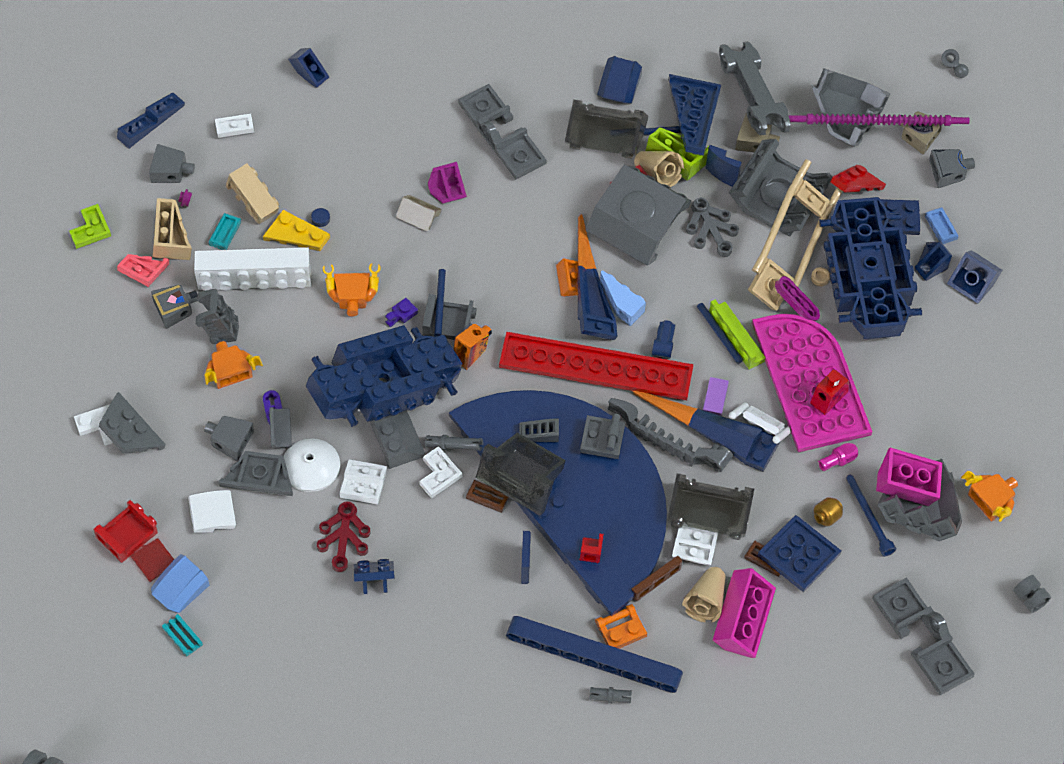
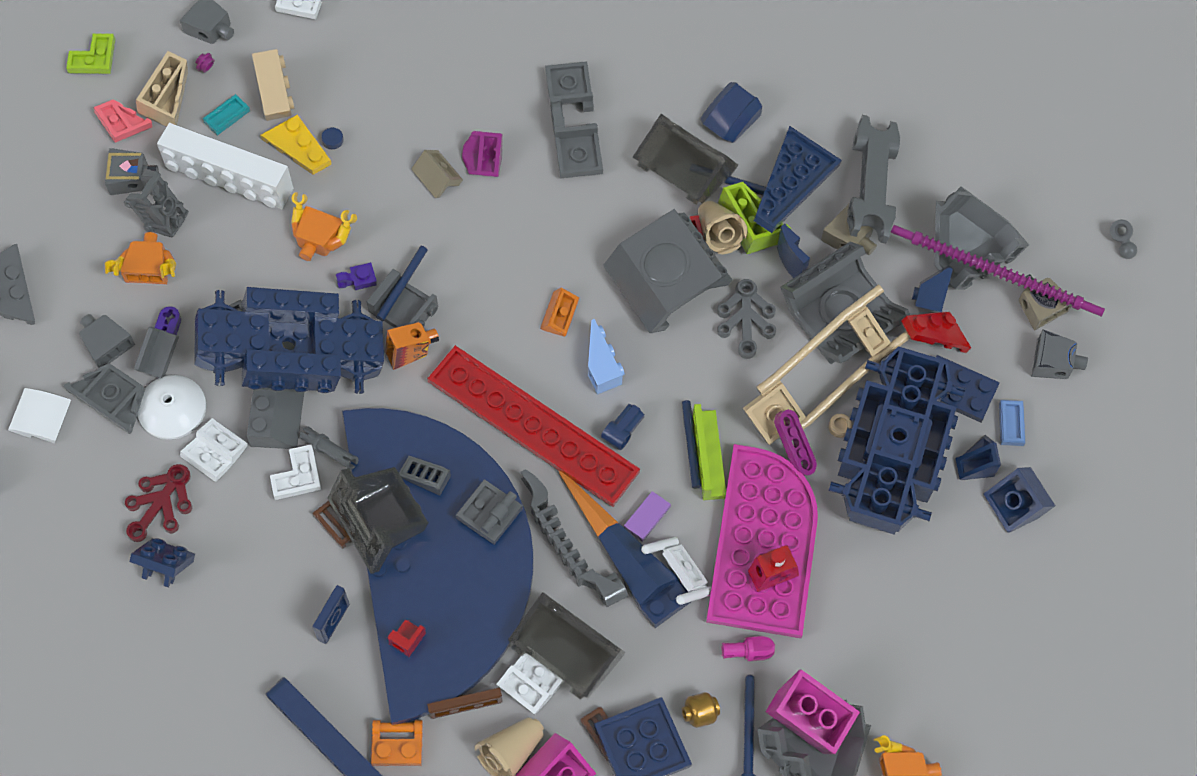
camera: 25 degrees right, 5 degrees up
dark blue plate [577,214,618,340] -> none
none -> dark blue slope [912,266,953,312]

